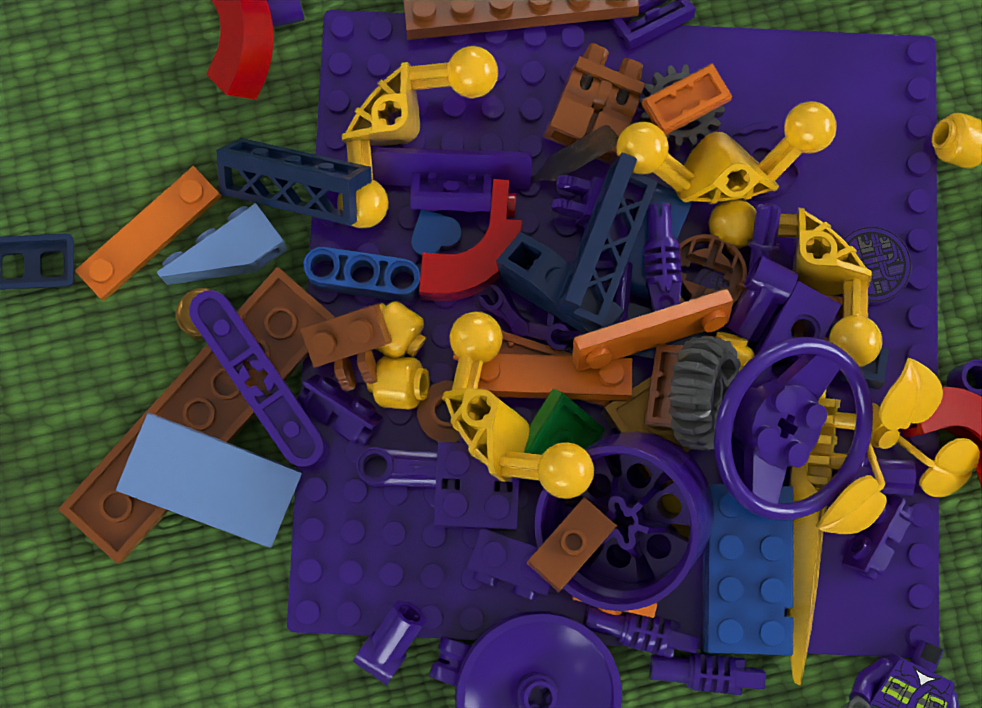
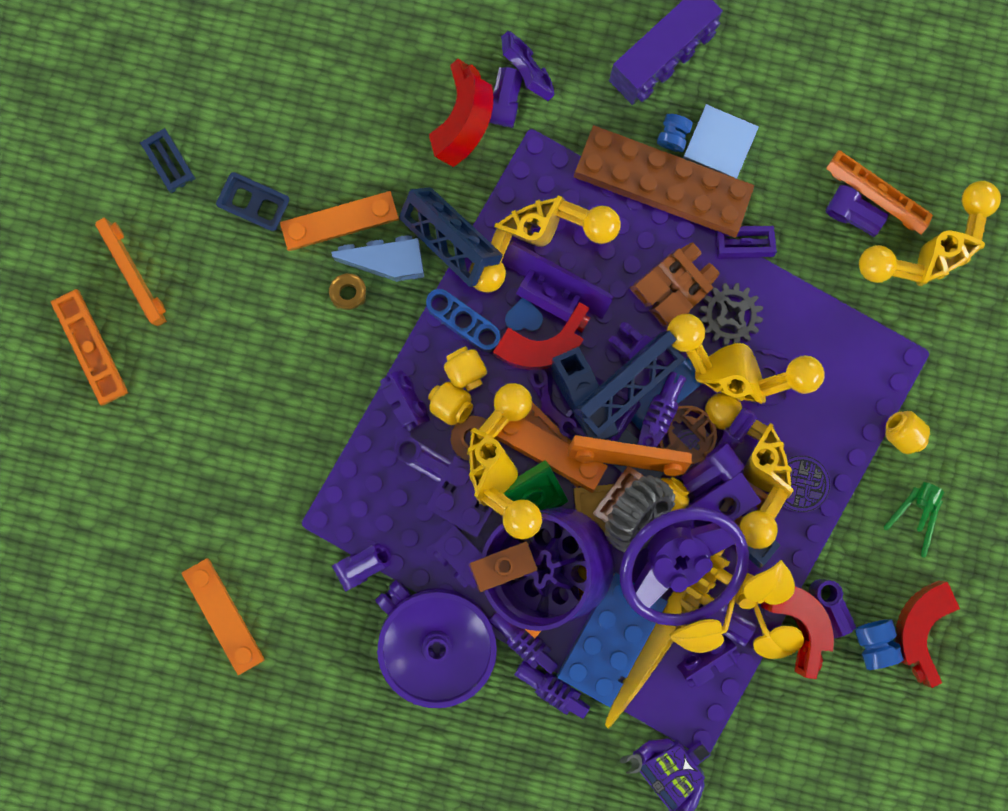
camera: 30 degrees right, 5 degrees up
dark orange plate [58,266,335,564] -> none
medium blue tile [115,412,302,548] -> none
dark purple piece [189,290,324,467] -> none
dark orange hinge [300,303,392,391] -> none
clear smoke piece [531,125,619,185] -> none
orange plate [642,63,733,135] -> none

